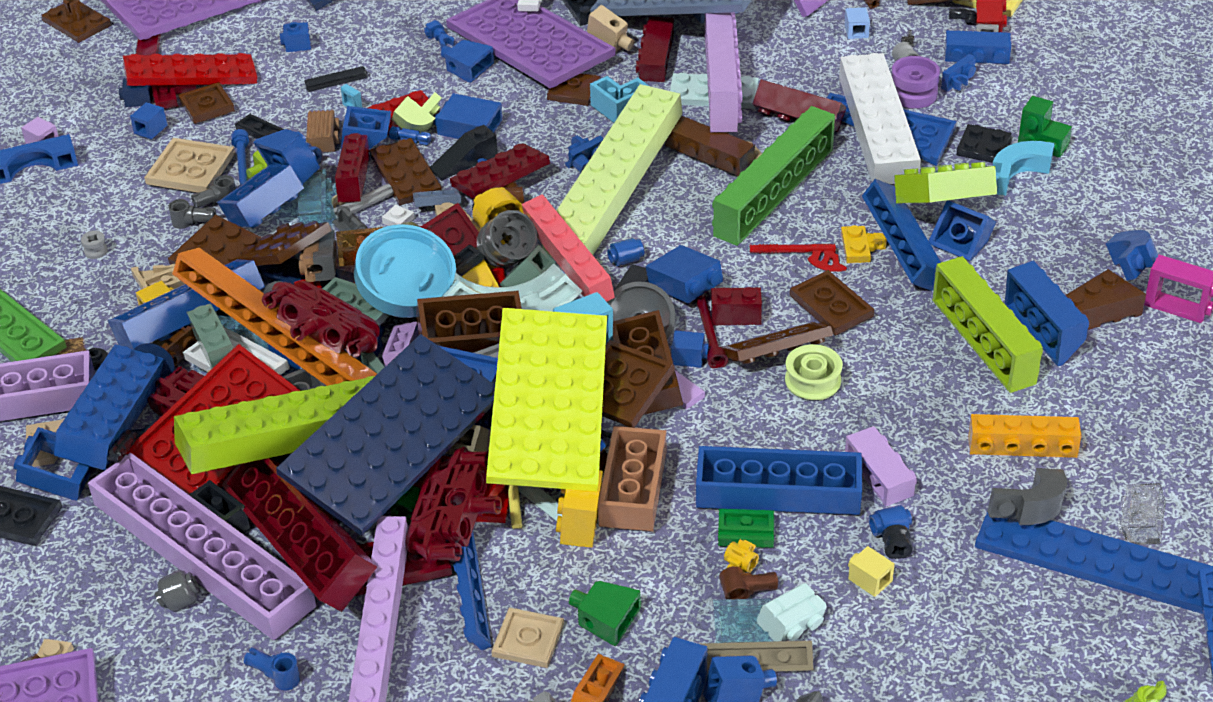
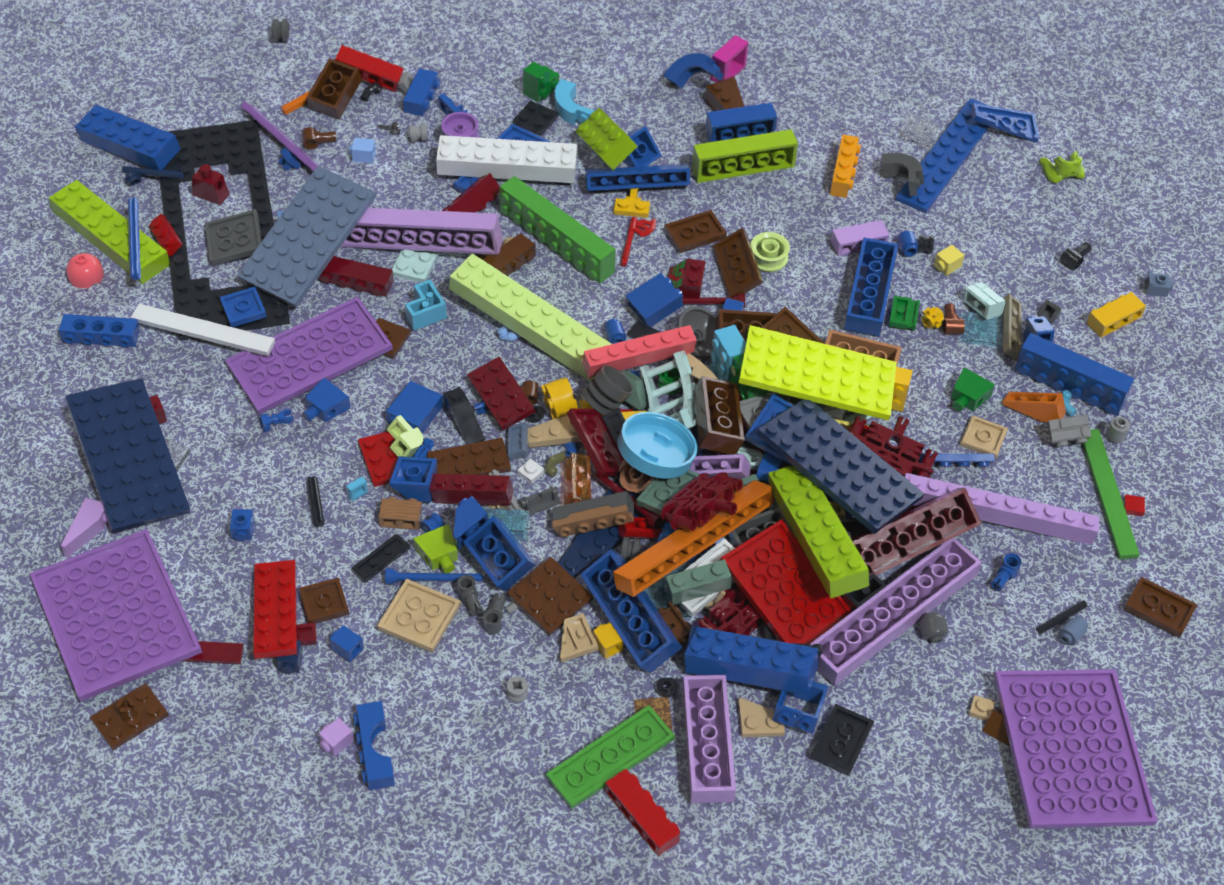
camera: 85 degrees left, 10 degrees up
reddish brown plate [235,221,332,266] -> none
blue hips [565,135,603,173] -> none
tan torso [587,5,634,52] -> none

